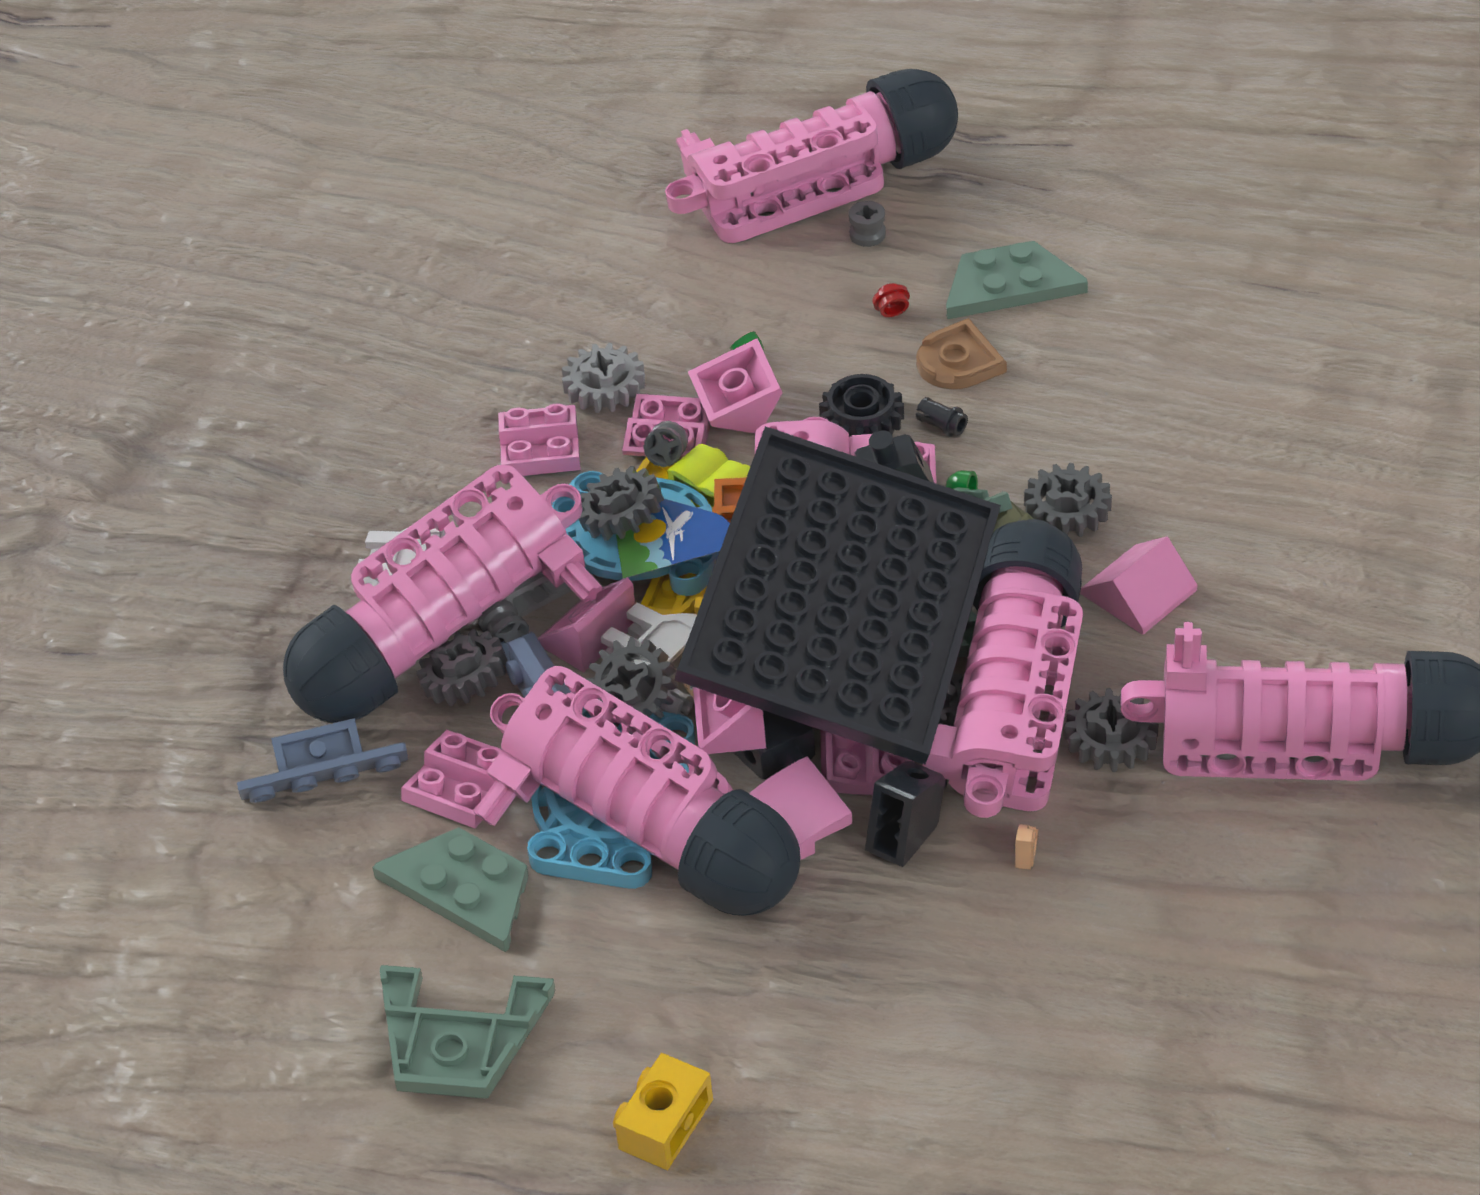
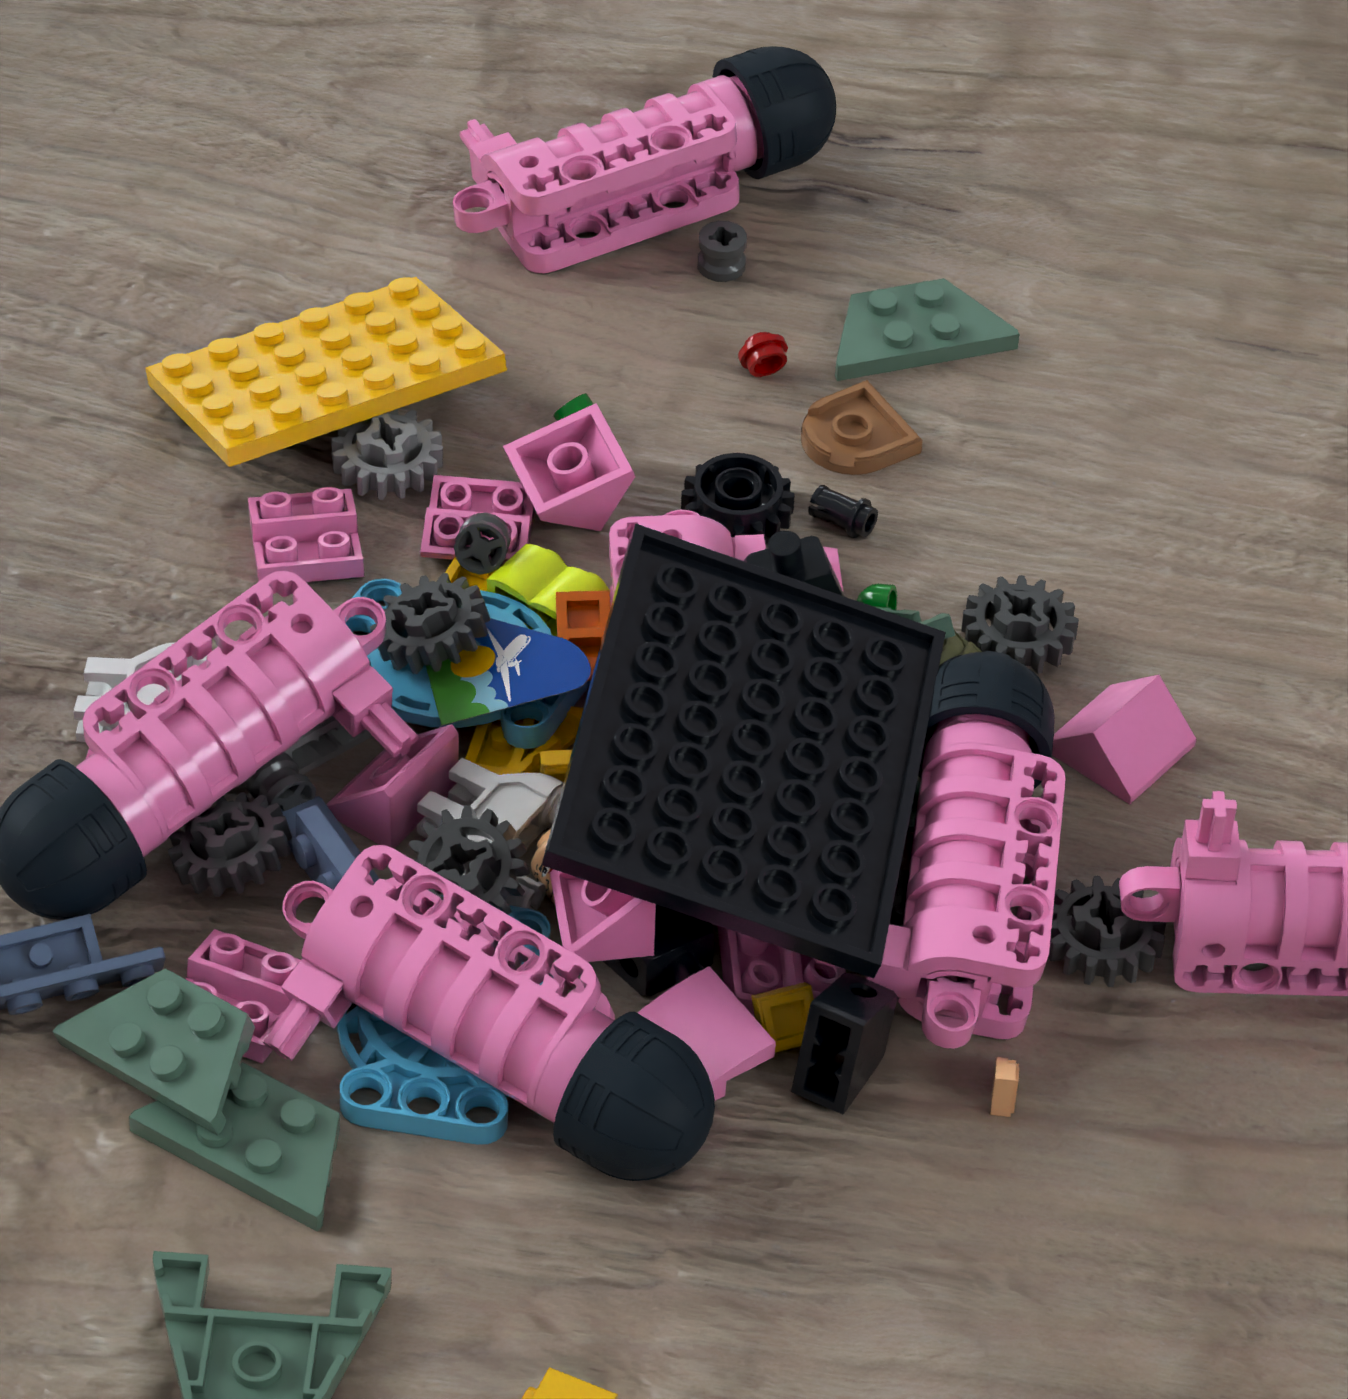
camera: 10 degrees left, 0 degrees up
none -> sand green wing [52,968,255,1136]
none -> yellow plate [145,277,507,467]
none -> yellow tile [751,982,814,1053]

